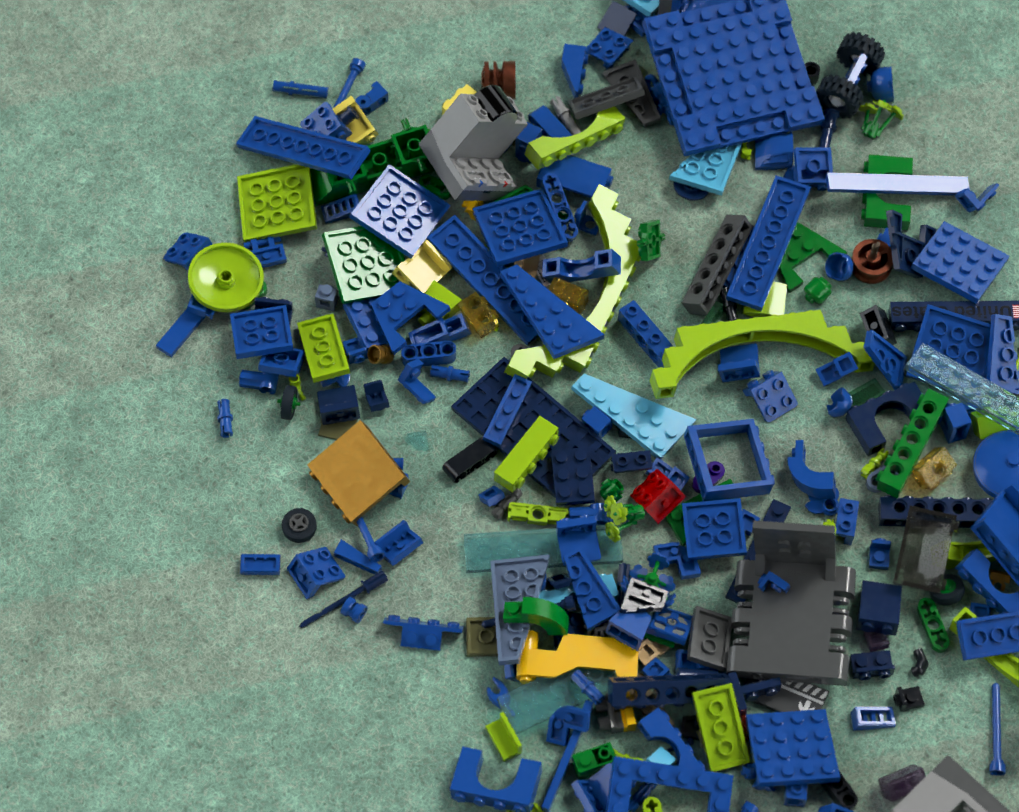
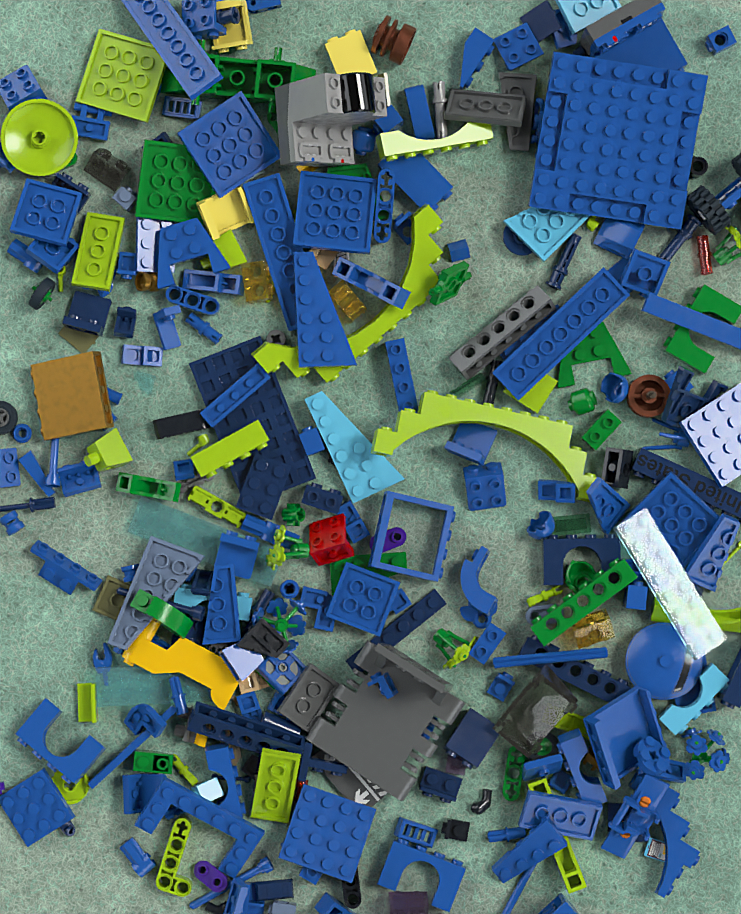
camera: 25 degrees right, 25 degrees up
blue plate [740,763,756,779] -> none
none -> blue plate [12,424,32,443]
none -> clear smoke bracket [84,148,131,192]
none -> lime torso [84,428,133,472]
none -> green arch [116,472,182,502]
none -> slope [121,344,163,367]
none -> blue wheel [121,564,139,582]
none -> lime hand [187,434,210,456]
none -> blue cone [280,580,299,599]
none -> blue head [352,126,377,156]
none -> blue arch [377,838,466,912]
none -> blue slope [447,239,470,263]
none -> blue axle [487,827,526,842]
none -> blue wing [492,816,568,883]
none -> blue axle [493,647,608,668]
none -> blue plate [522,754,563,781]
none -> dark blue pin [545,233,582,291]
none -> green hair [565,560,596,593]
none -> green brick [580,409,622,451]
none -> blue plant [643,418,690,450]
none -> clear red pin [696,235,713,275]

